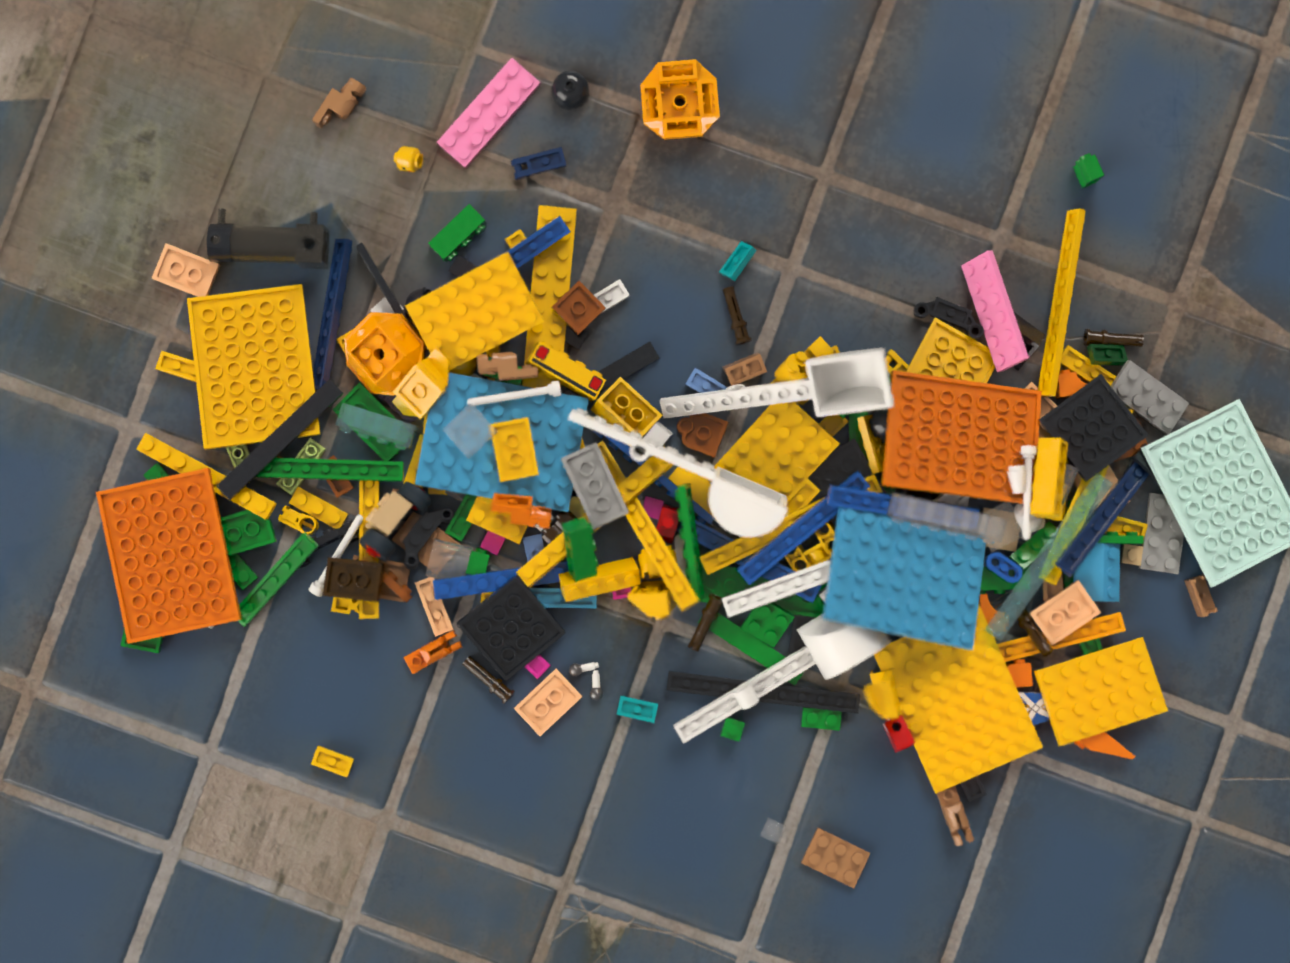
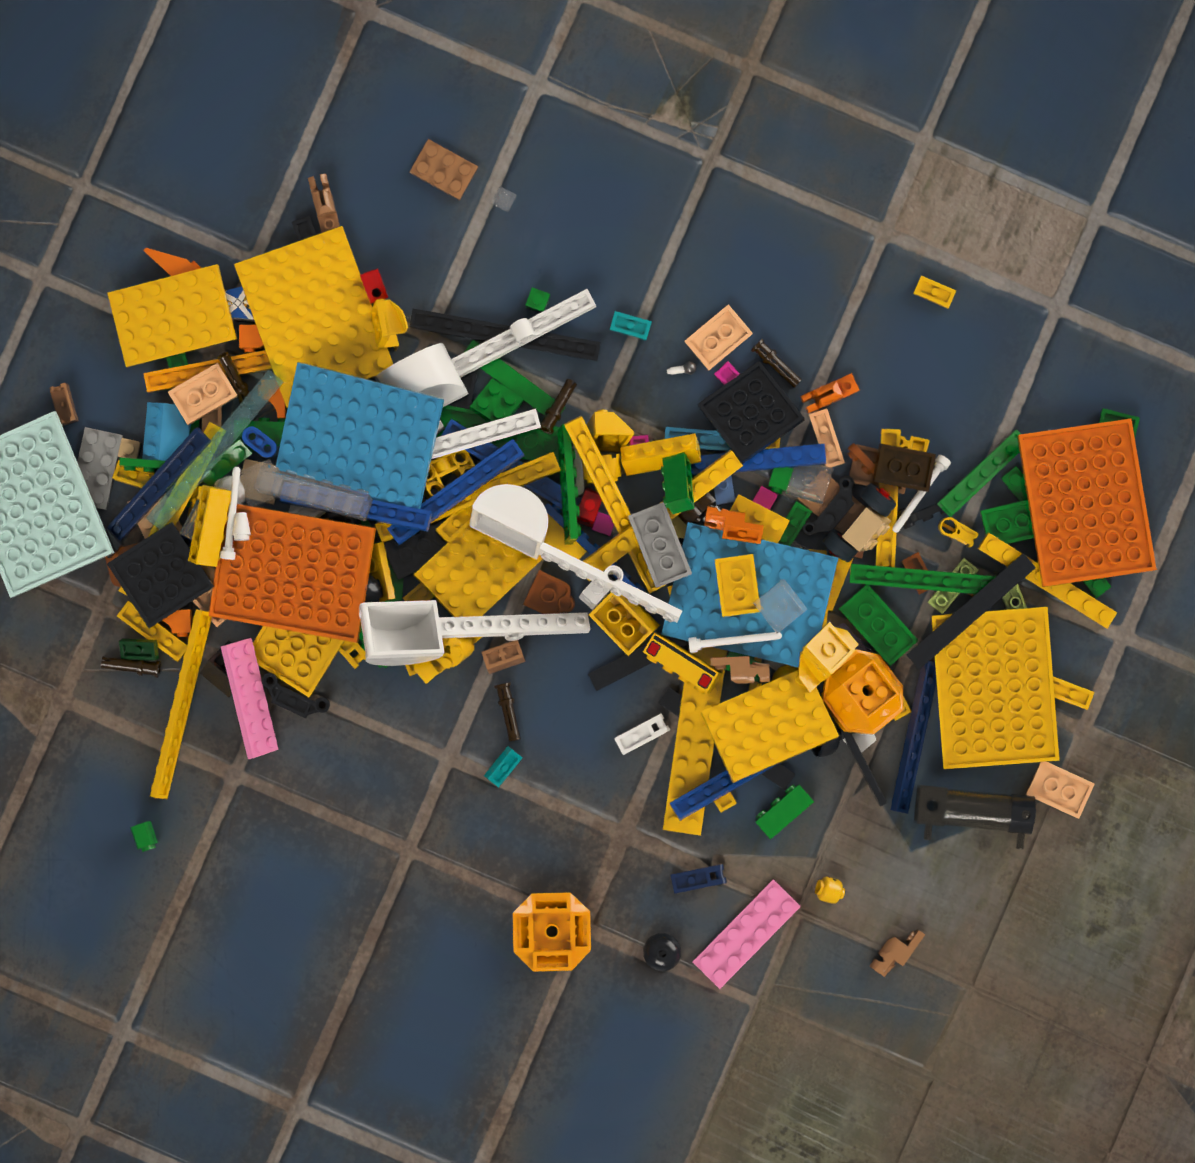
camera: 175 degrees left, 0 degrees up
yellow plate [289,487,349,529] -> none
clear light blue brick [335,403,418,451] -> none
dark orange plate [551,281,606,335] -> none
piece [590,670,603,700] -> none
medium blue plate [685,368,727,393] -> none
green plate [801,707,842,731] -> none
light grey plate [1111,360,1189,435] -> none

